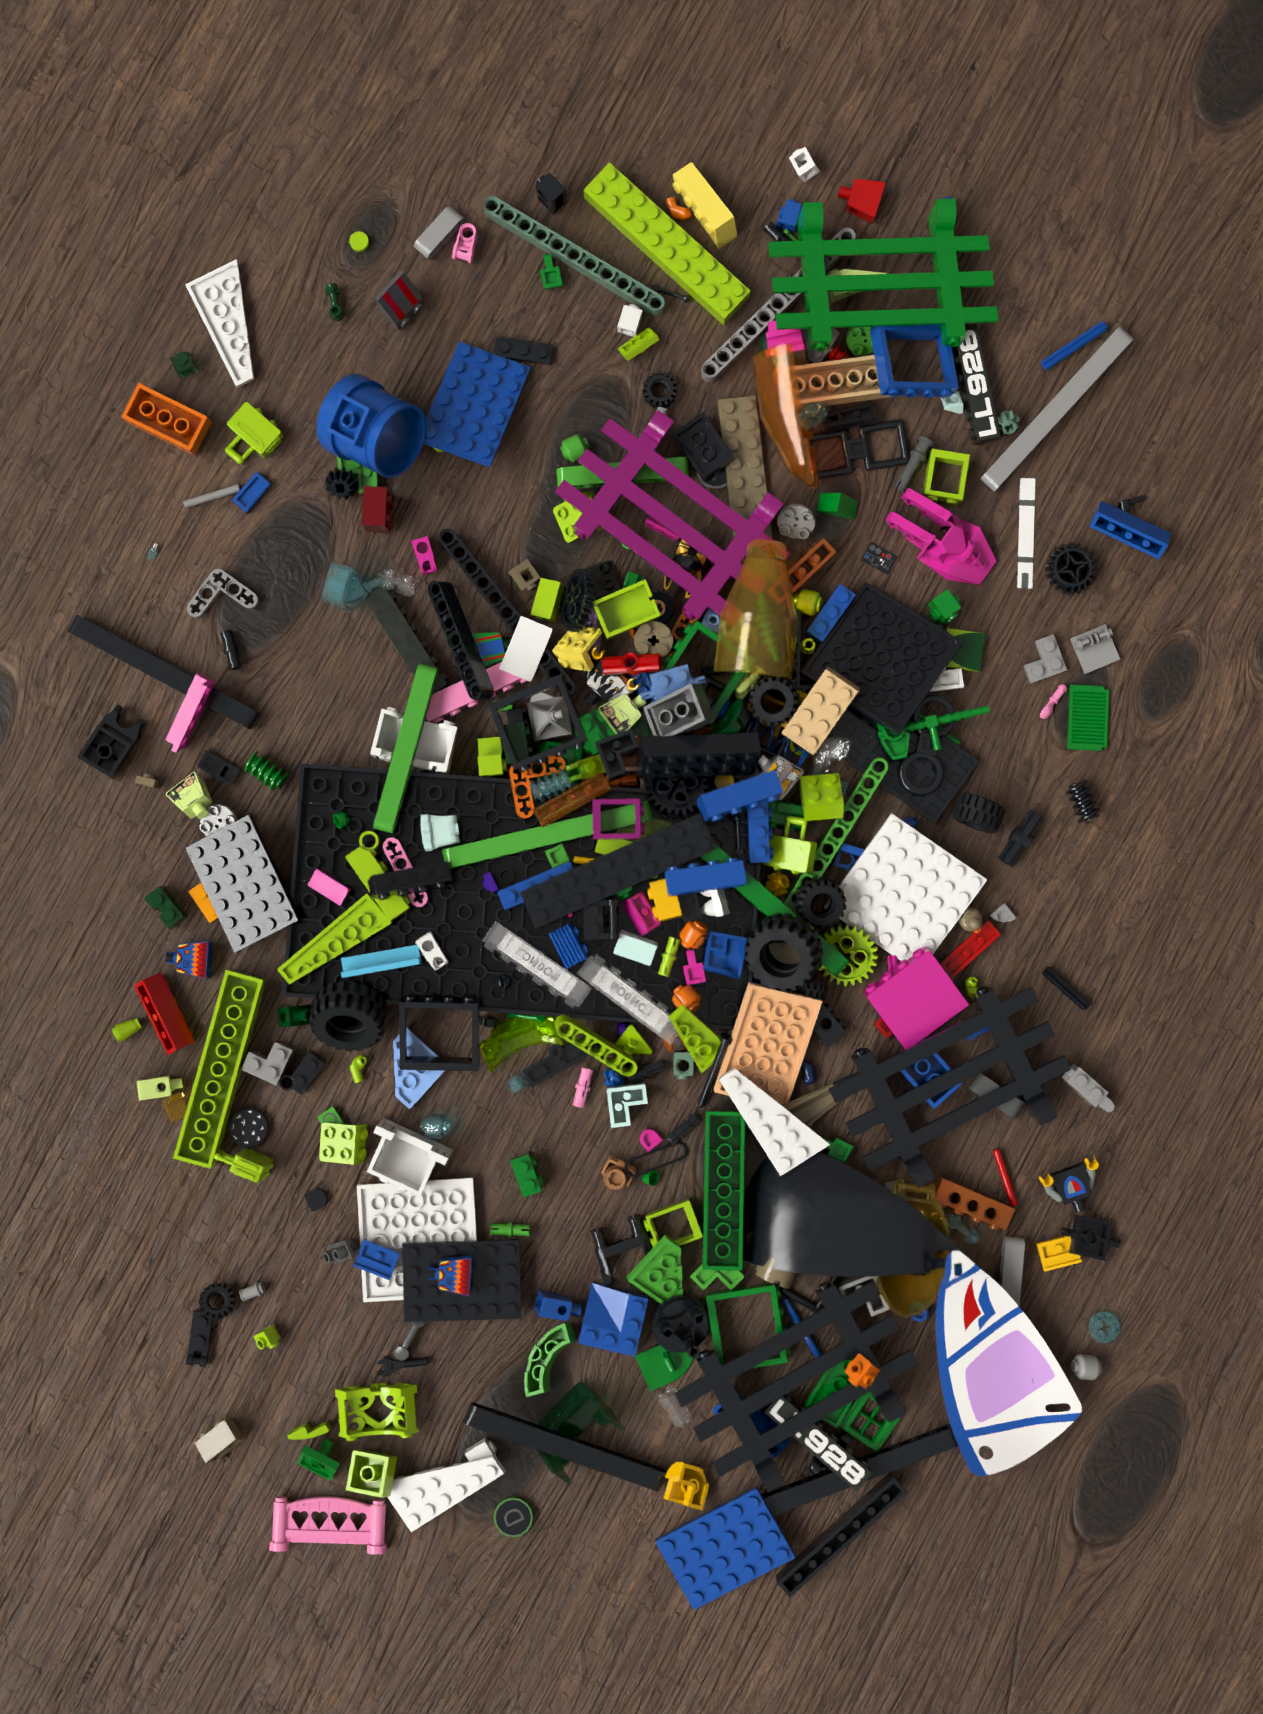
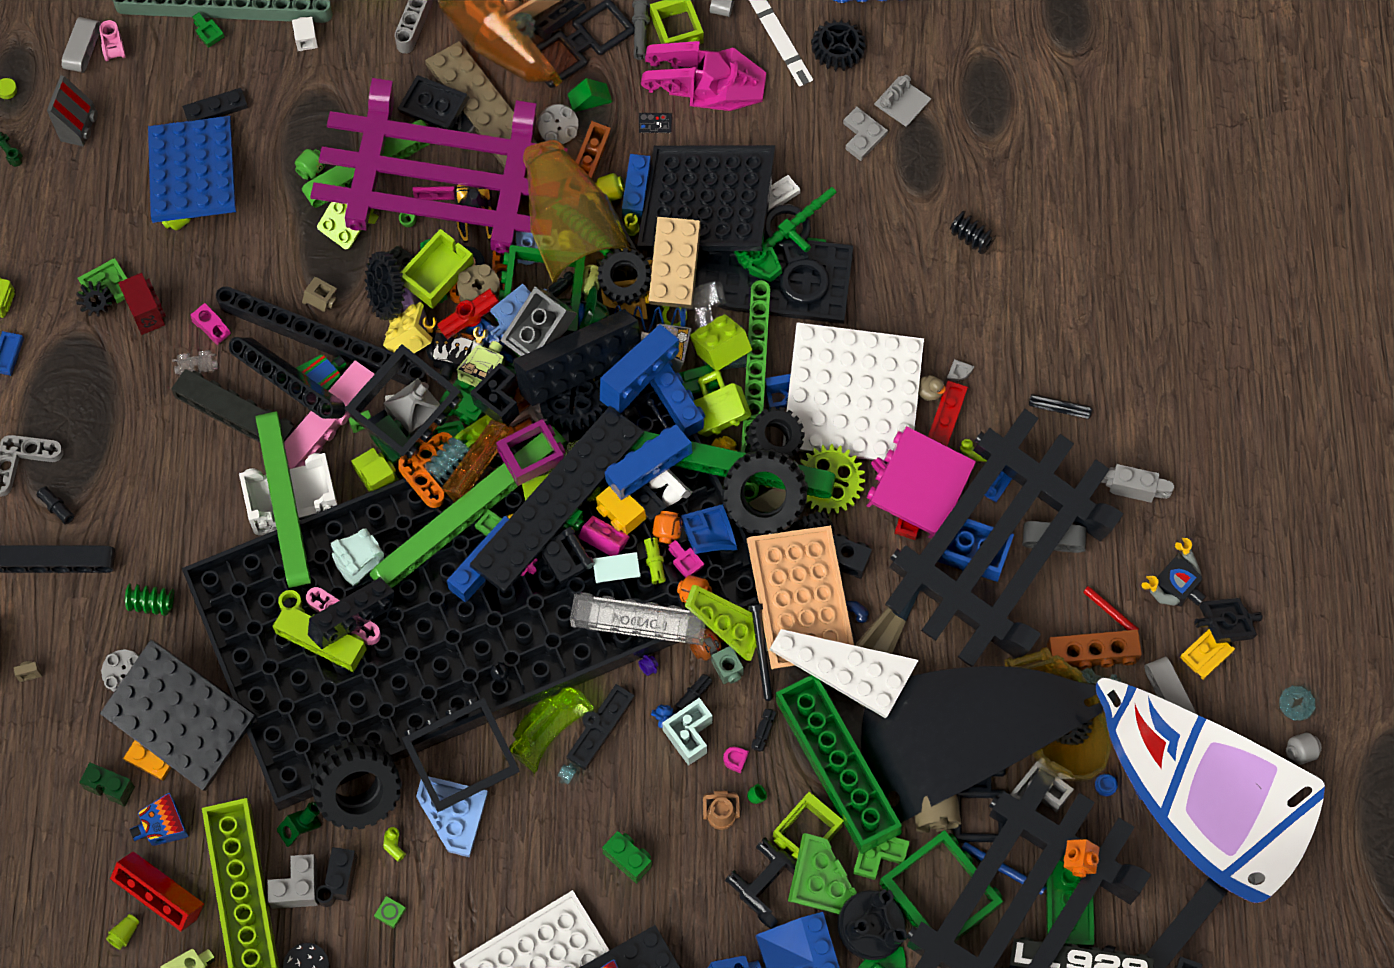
camera: 30 degrees left, 20 degrees down
fence [165,673,215,753] -> none
yellowish green torso [166,771,212,819] -> none
black slope [197,750,240,786] -> none
lime wing [277,893,392,984] -> none
slope [308,869,351,906] -> none
blue cylinder [317,374,427,478] -> none
lime bracket [319,1122,368,1165] -> none
clear light blue piece [321,562,380,611] -> none
green hinge [333,812,350,829] -> none
medium azure fence [341,945,422,978] -> none
white windscreen [367,1117,453,1196] -> none
white leg [416,931,449,971] -> none
clear light blue head [421,1113,451,1139] -> none
black tile [480,1015,499,1028] -> none
dark purple plate [482,872,499,893] -> none
clear brick [482,921,592,1008] -> none
bright green pin [490,1222,530,1238] -> none
white sticker [499,616,552,682] -> none
green hinge [507,1013,545,1023] -> none
lime hinge [531,578,565,623] -> none
blue brick [549,923,589,969] -> none
lime beam [554,1015,637,1077] -> none
bright pink pin [572,1067,594,1108] -> none
lime piece [612,1024,652,1055] -> none
lime plate [618,327,660,361] -> none
black piece [624,1142,687,1178] -> none
black tyre [643,371,677,409] -> none
green plate [820,1135,853,1164] -> none
green piece [839,1392,900,1452] -> none
green brick [927,589,961,624] -> none
dark green tile [946,628,985,672] -> none
black tyre [952,793,1006,833] -> none
black piece [998,810,1044,867] -> none
bright pink piece [1040,684,1067,719] -> none
green window [1067,684,1110,751] -> none

